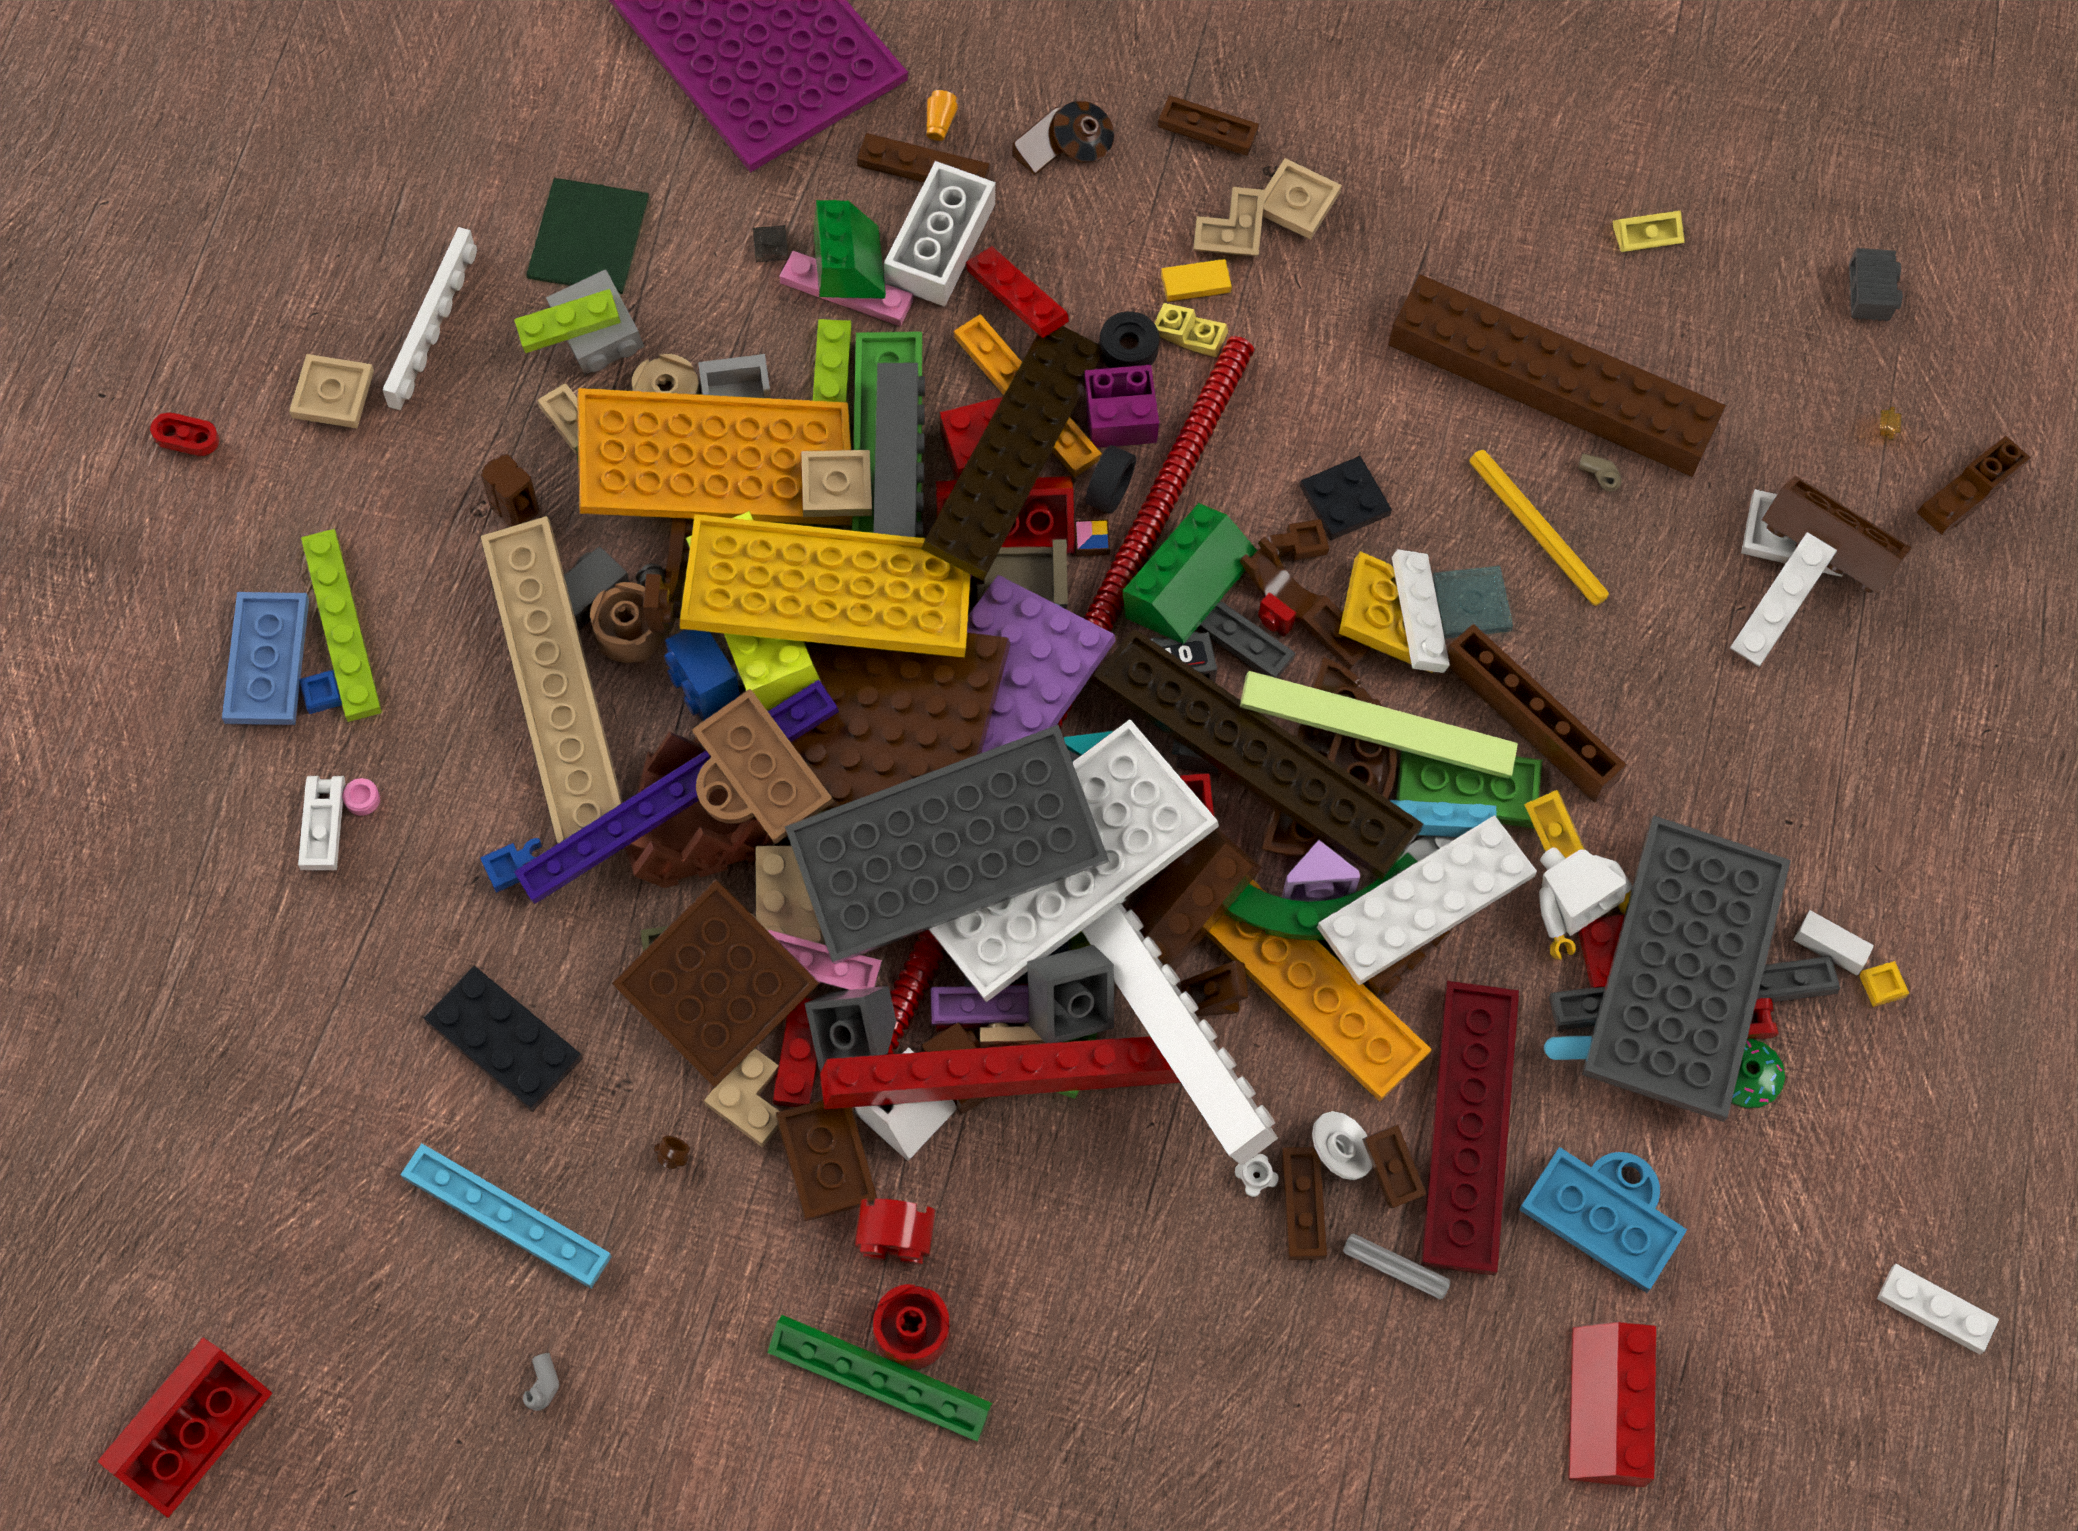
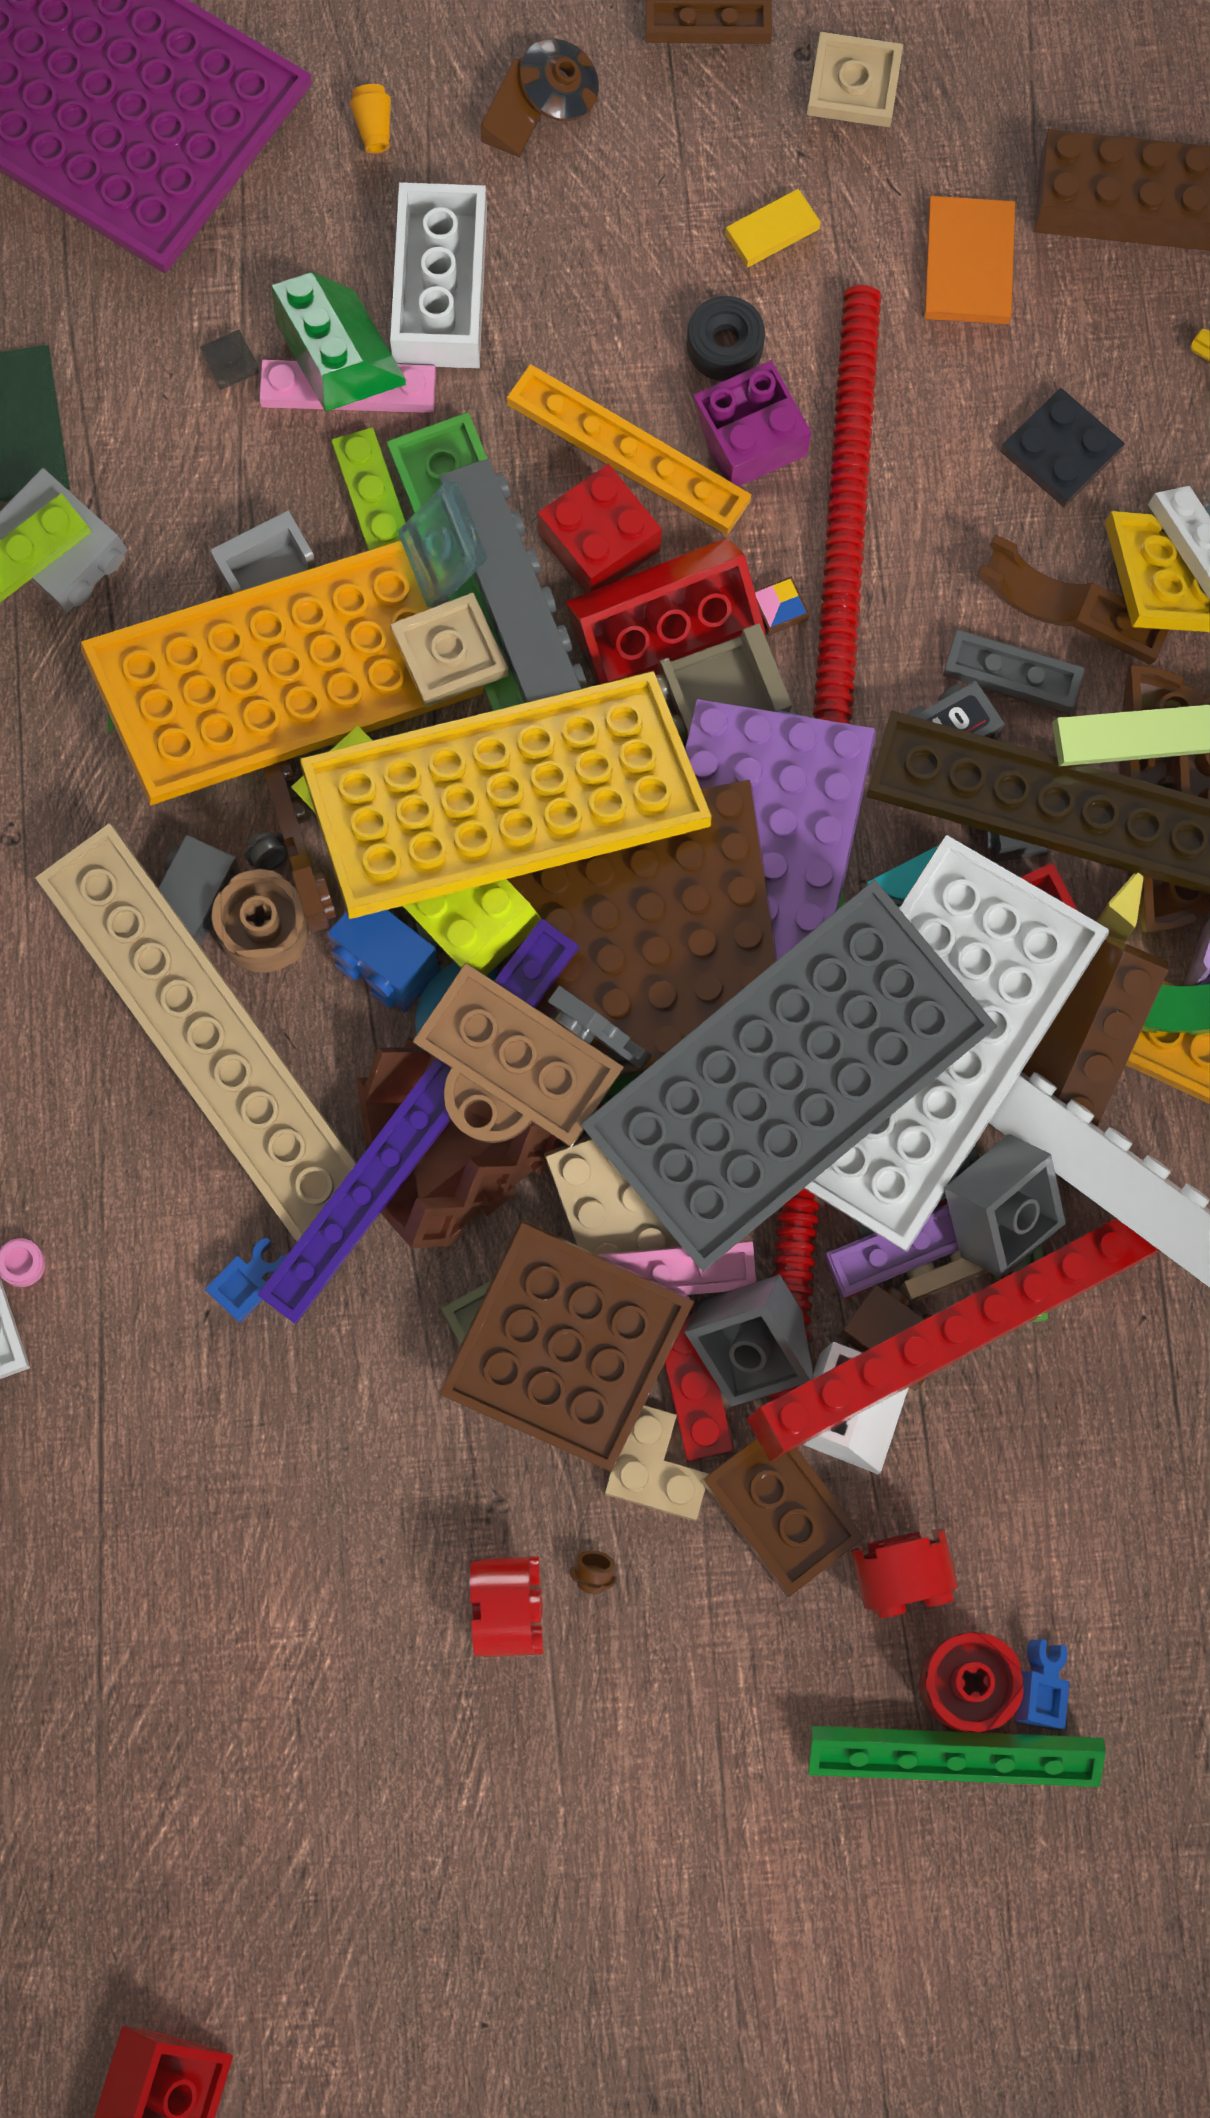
camera: 20 degrees left, 10 degrees up
medium azure plate [400,1143,612,1289] -> none
black plate [424,965,583,1112] -> none
reddish brown brick [481,454,539,527] -> none
light grey arm [523,1353,559,1411] -> none
tan plate [537,383,578,454] -> none
tan plate [632,354,700,395] -> none
reddish brown plate [857,133,990,183] -> none
dark brown plate [921,326,1103,581] -> none
red plate [966,246,1069,338] -> none
black tyre [1085,445,1136,514] -> none
green slope [1123,503,1258,644] -> none
light yellow slope [1154,303,1228,358] -> none
reddish brown slope [1181,960,1248,1016] -> none
tan plate [1193,187,1265,257] -> none
red plate [1258,592,1296,637] -> none
reddish brown plate [1268,519,1329,560] -> none
none -> clear light blue tile [398,481,488,608]
none -> red brick [470,1556,543,1657]
none -> dark grey wing [548,986,652,1070]
none -> orange tile [924,196,1015,324]
none -> blue plate [1015,1639,1070,1731]
none -> light yellow slope [1096,873,1143,943]

